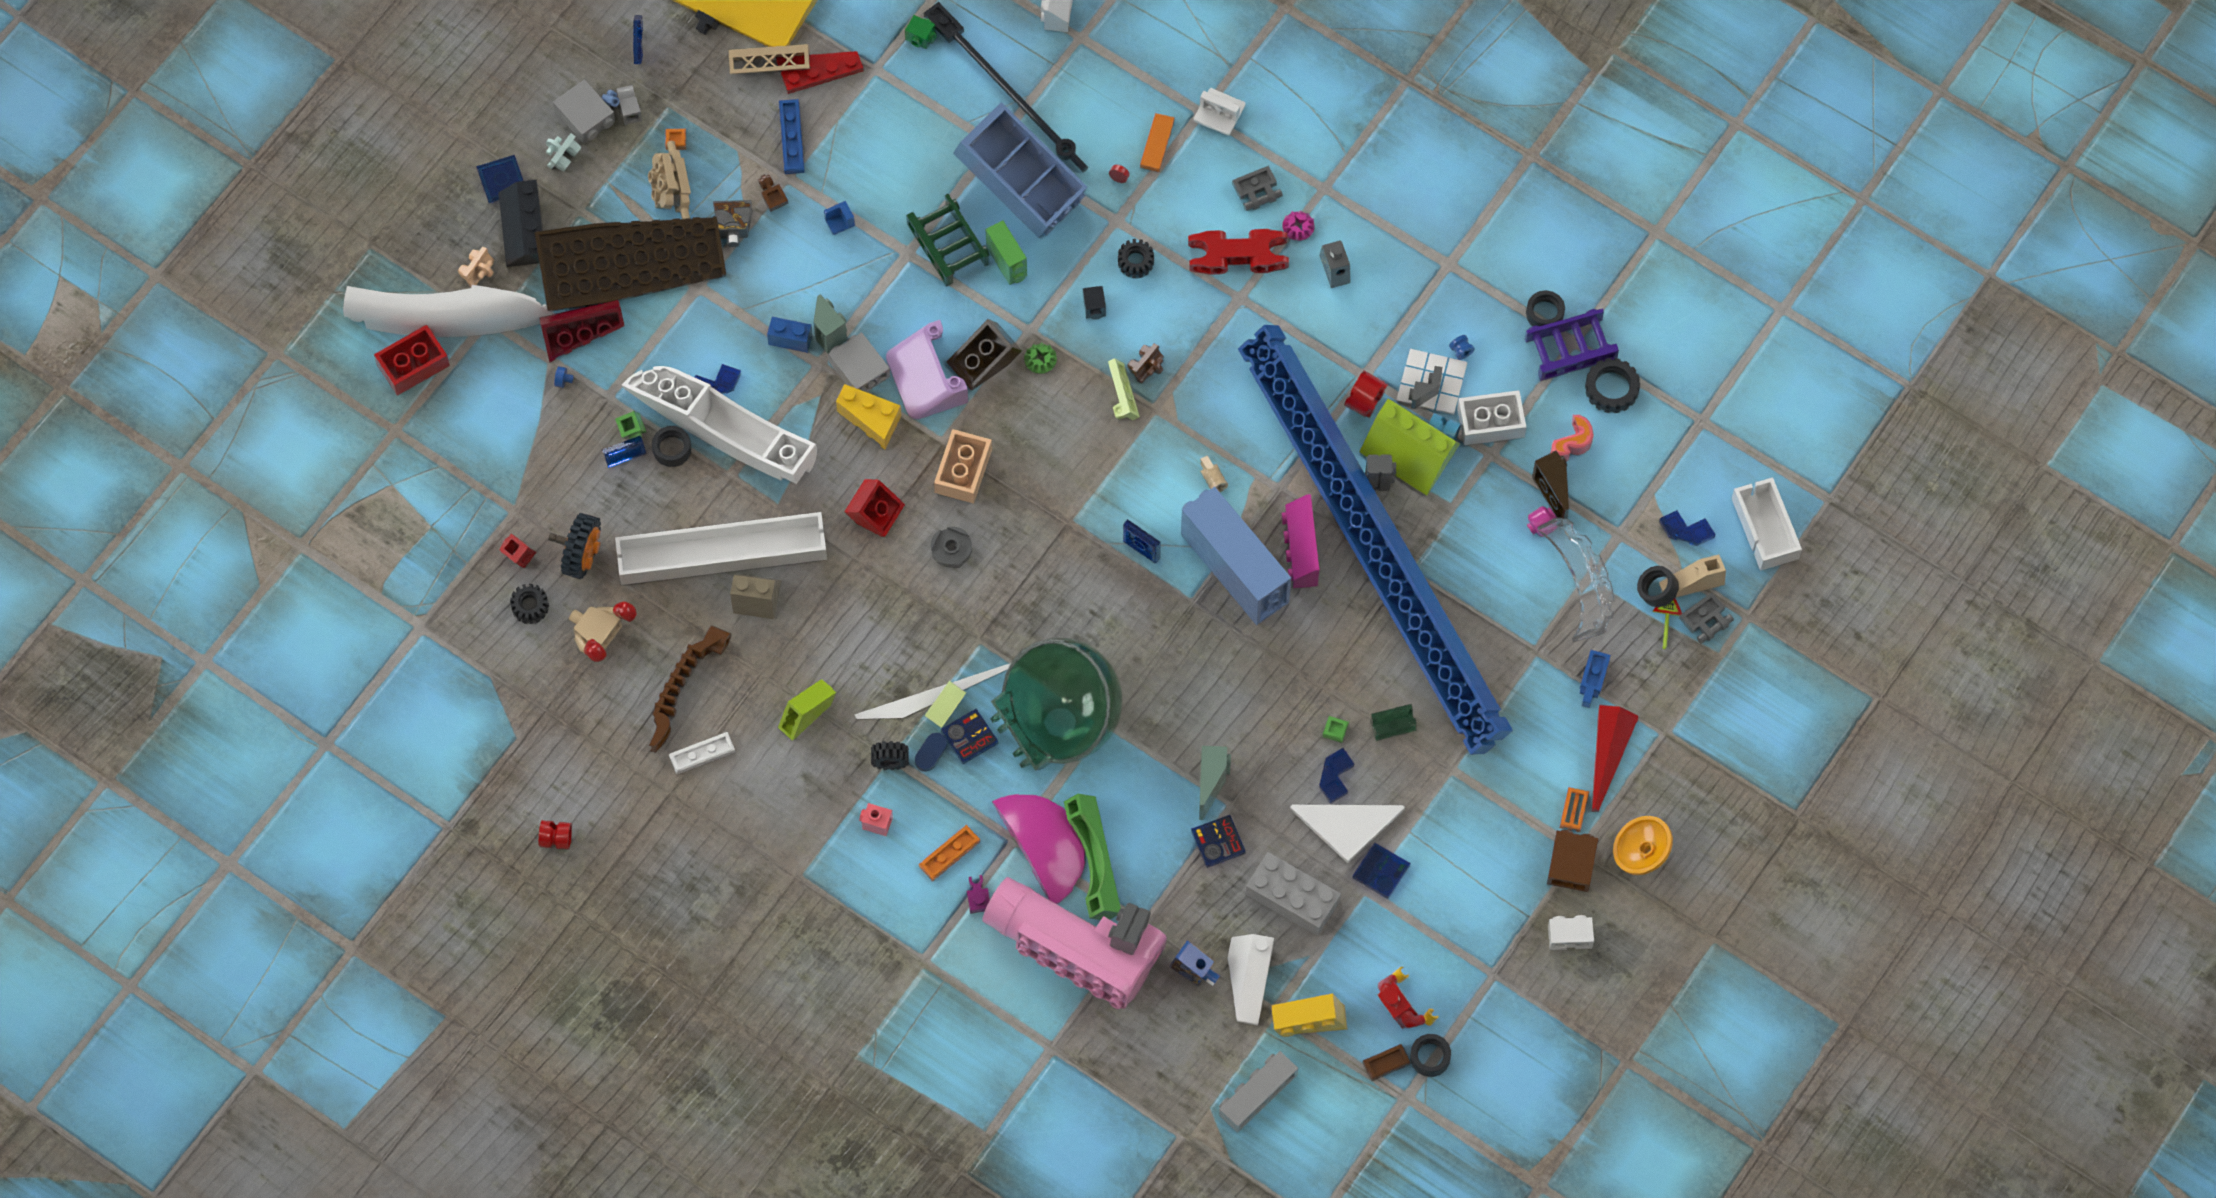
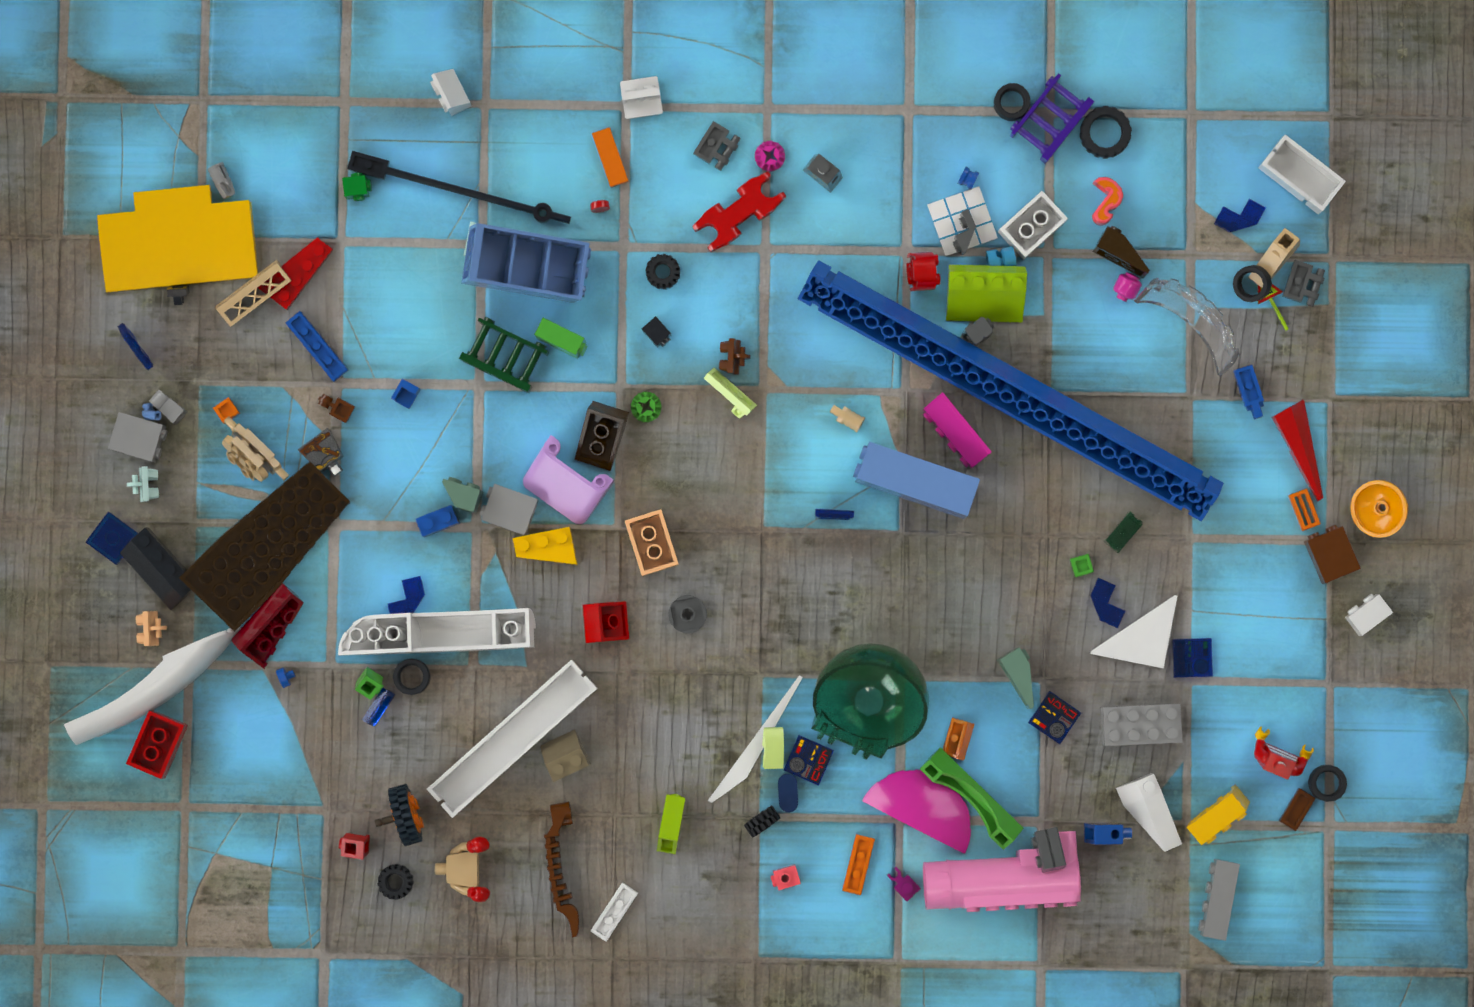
camera: 30 degrees left, 20 degrees up
none -> orange slope [943,717,974,761]

